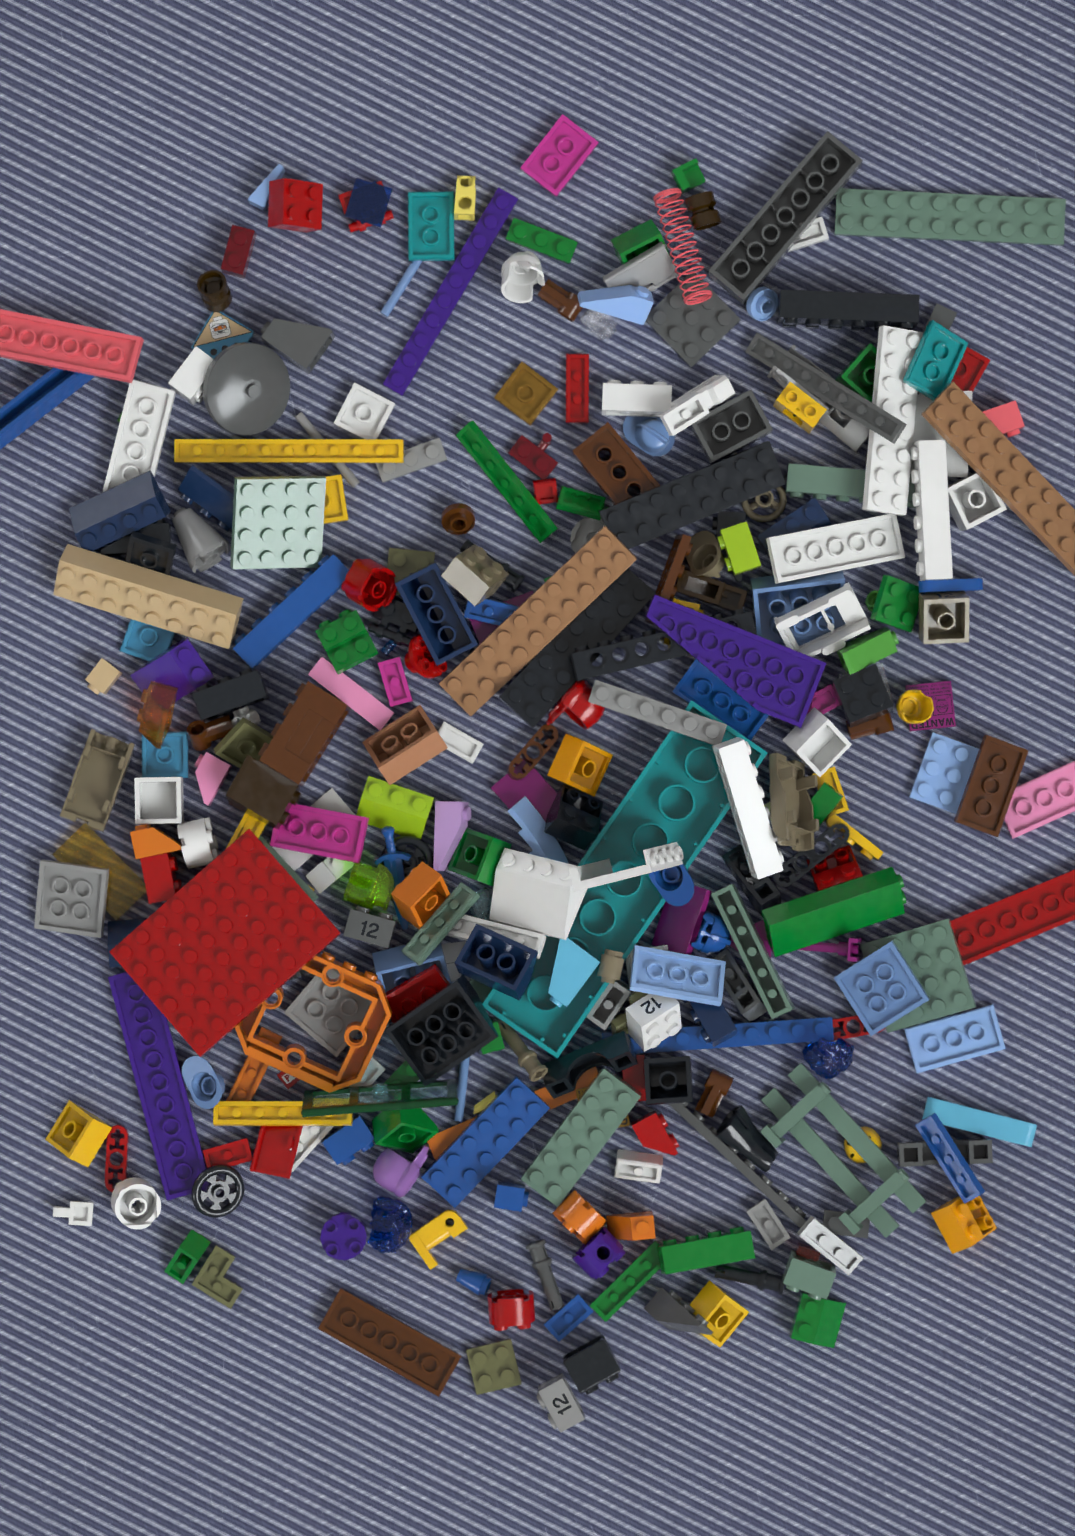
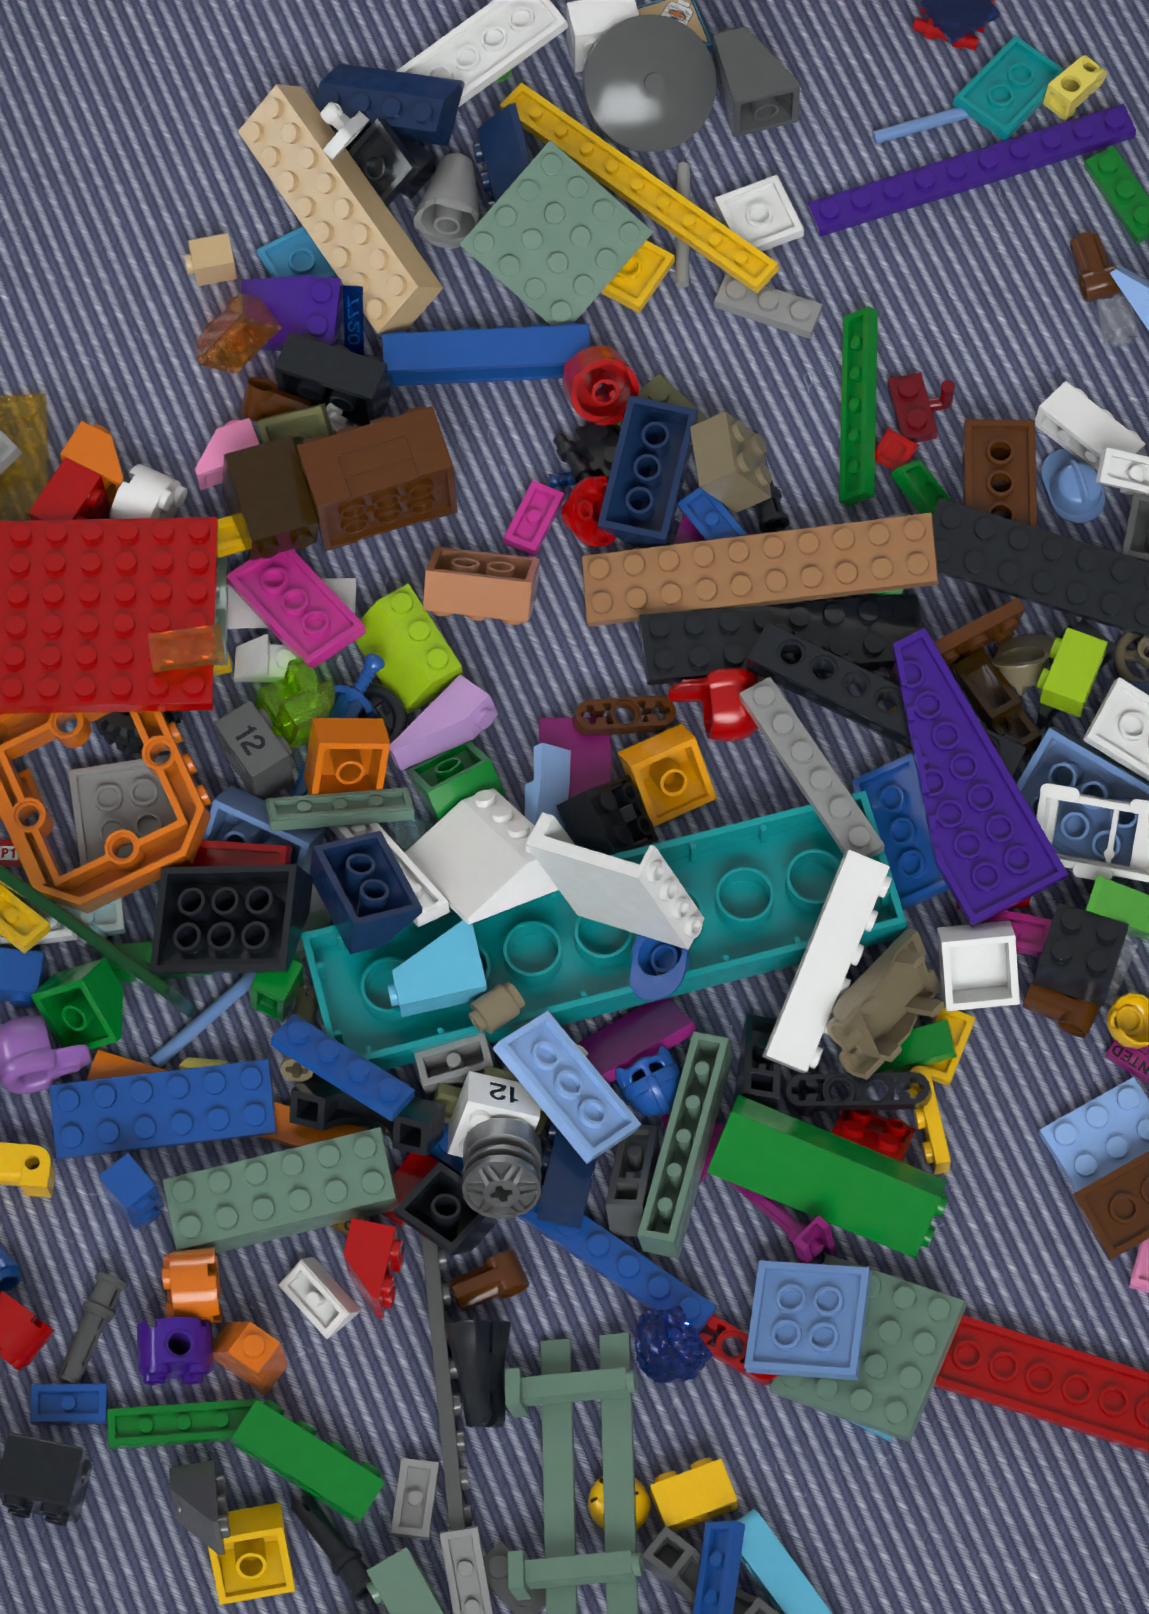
camera: 40 degrees right, 20 degrees down
dark tan piece [60,729,135,833] -> none
white piece [134,777,184,824] -> none
dark azure tile [142,732,189,778] -> none
bright pink tile [308,657,395,730] -> none
green plate [315,609,379,675] -> none
white tile [438,722,484,764] -> none
reddish brown plate [441,503,475,535] -> none
pearl gold tile [494,362,558,426] -> none
white helmet [501,250,545,303] -> none
red tile [566,354,589,423] -> none
clear red tile [795,1242,821,1261] -> none
light blue tile [904,1004,1006,1073] -> none
none -> clear orange plate [148,624,225,672]
none -> blue plate [271,1014,415,1122]
none -> white piece [320,102,370,160]
none -> clear blue sticker [343,285,364,356]
none -> flat silver wheel [462,1118,542,1219]
none -> yellow brick [650,1457,738,1533]

